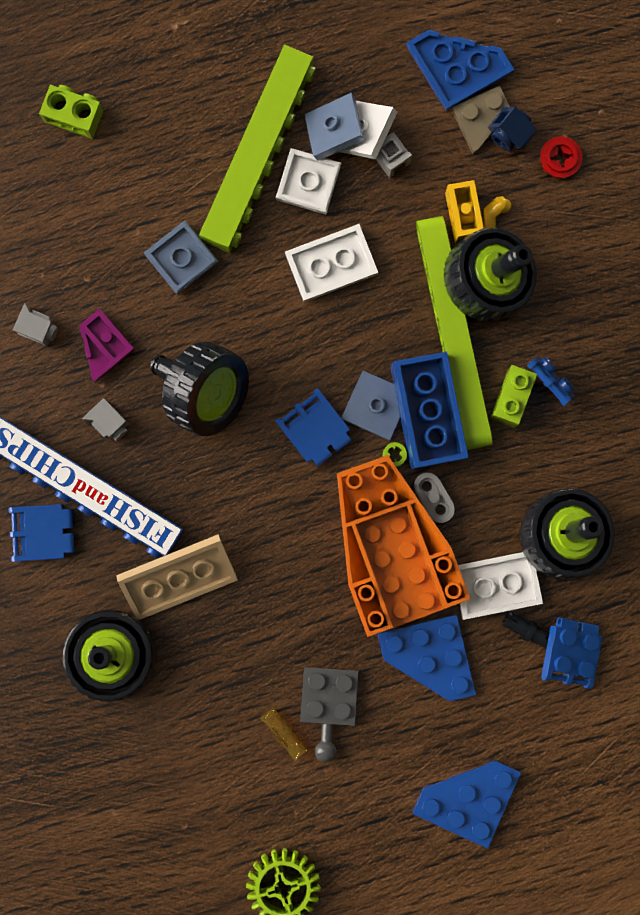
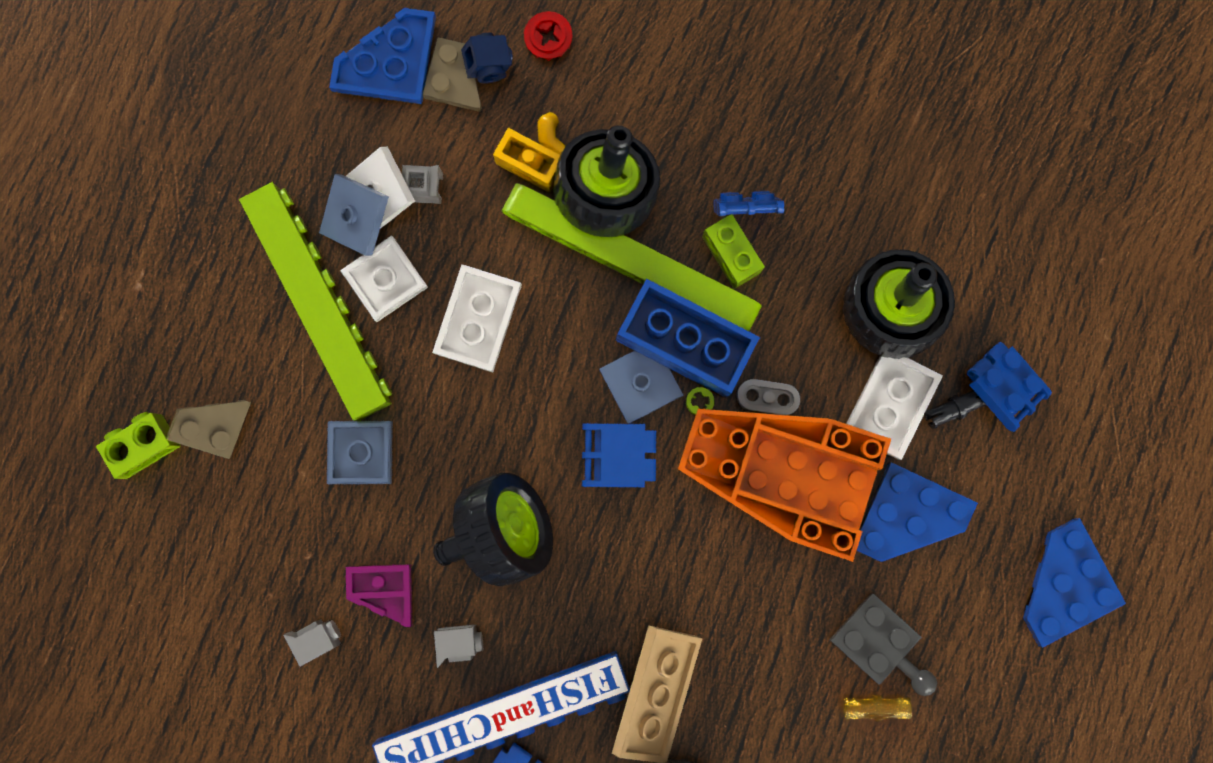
camera: 50 degrees left, 0 degrees up
none -> dark tan wing [166,400,251,459]

